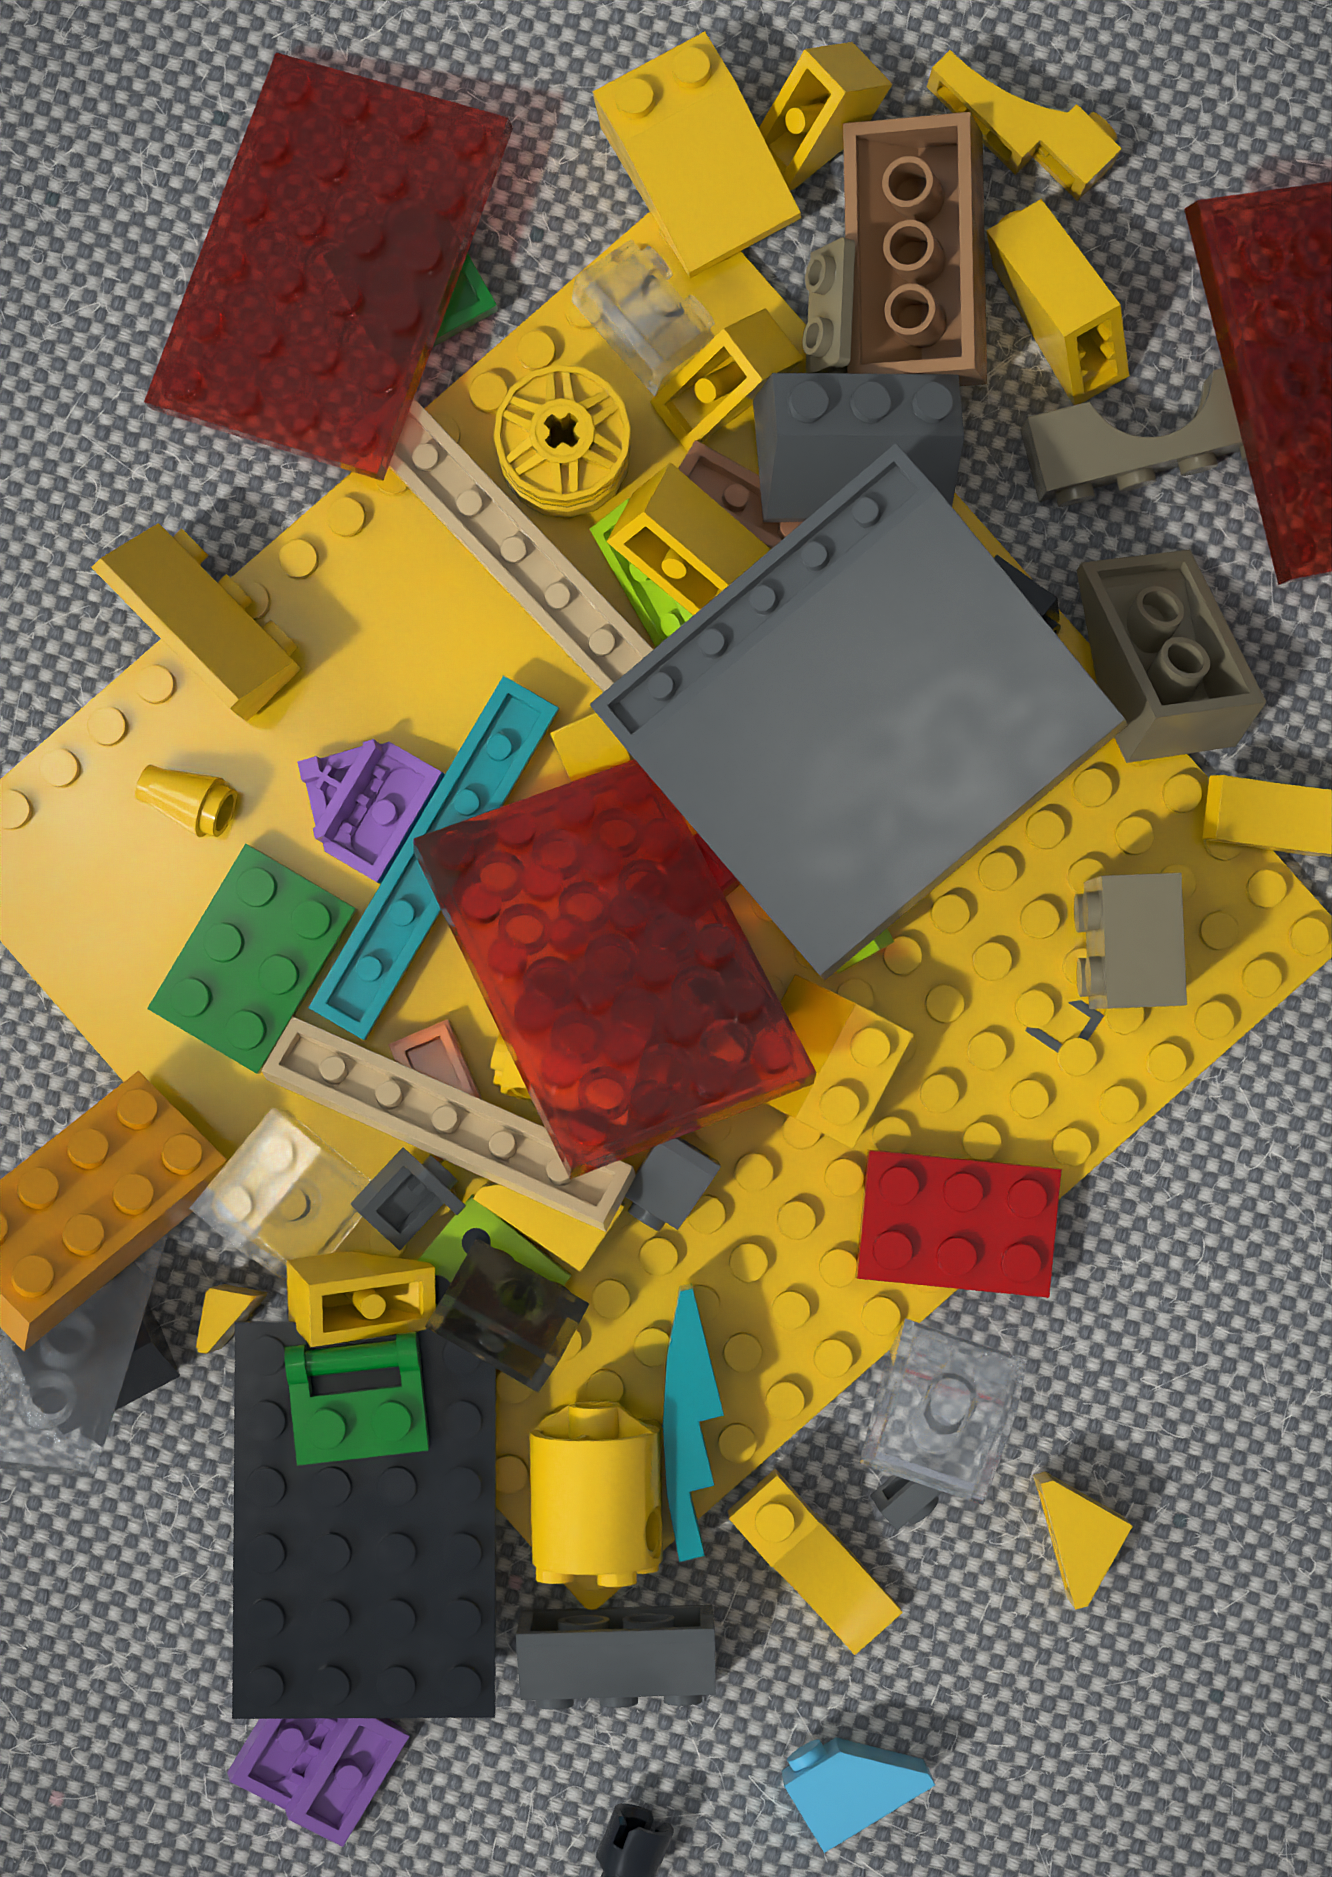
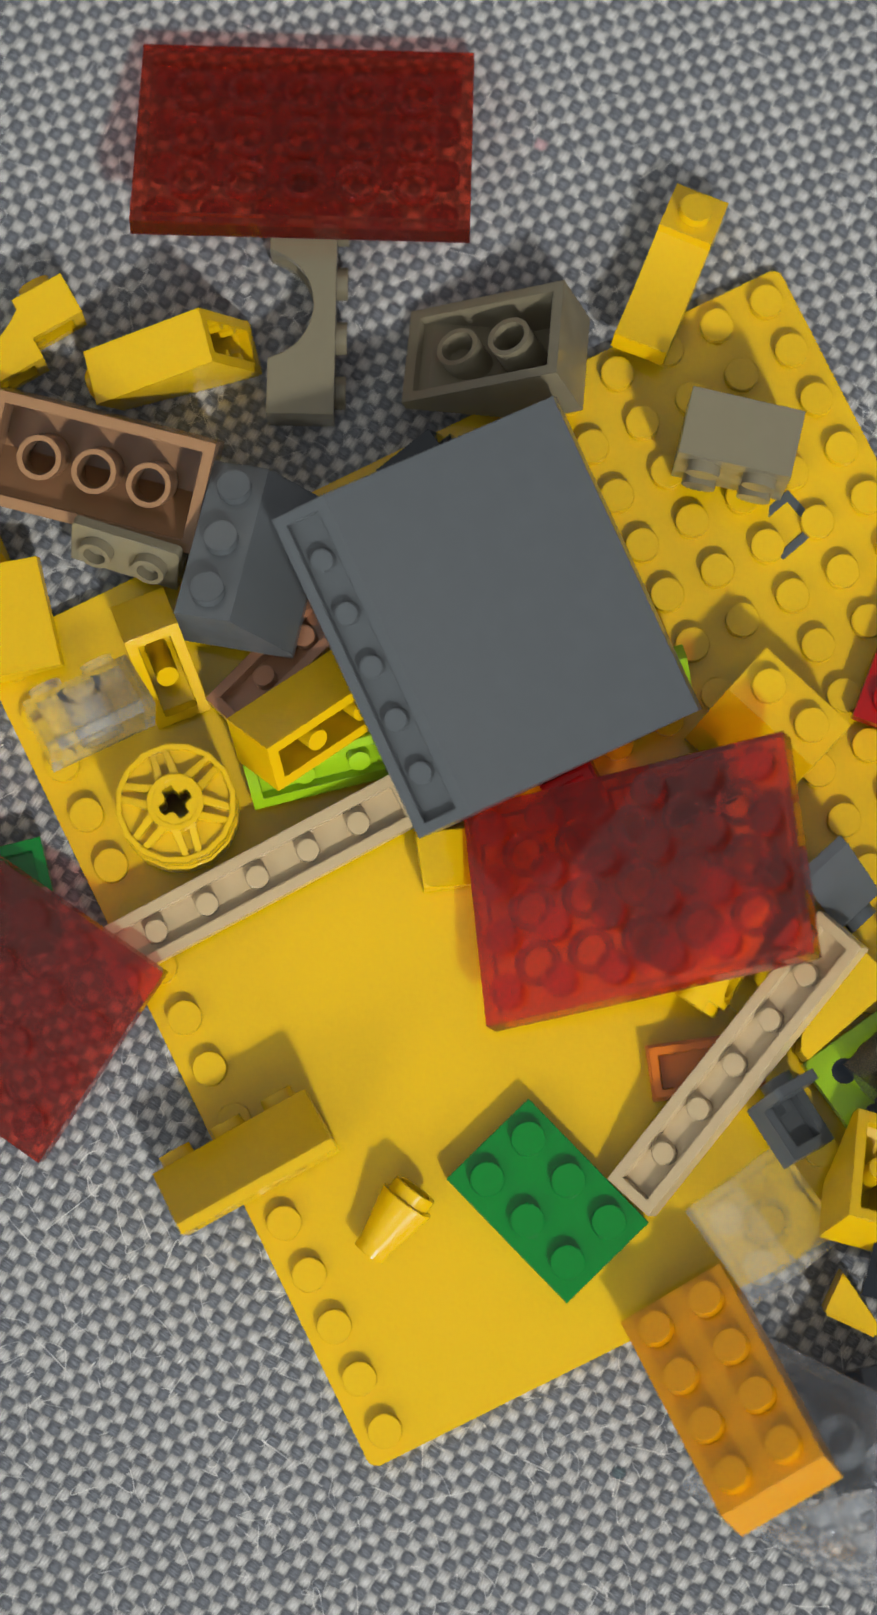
camera: 70 degrees left, 5 degrees down
medium lavender slope [297,739,445,884] -> none
teal plate [308,676,559,1040] -> none

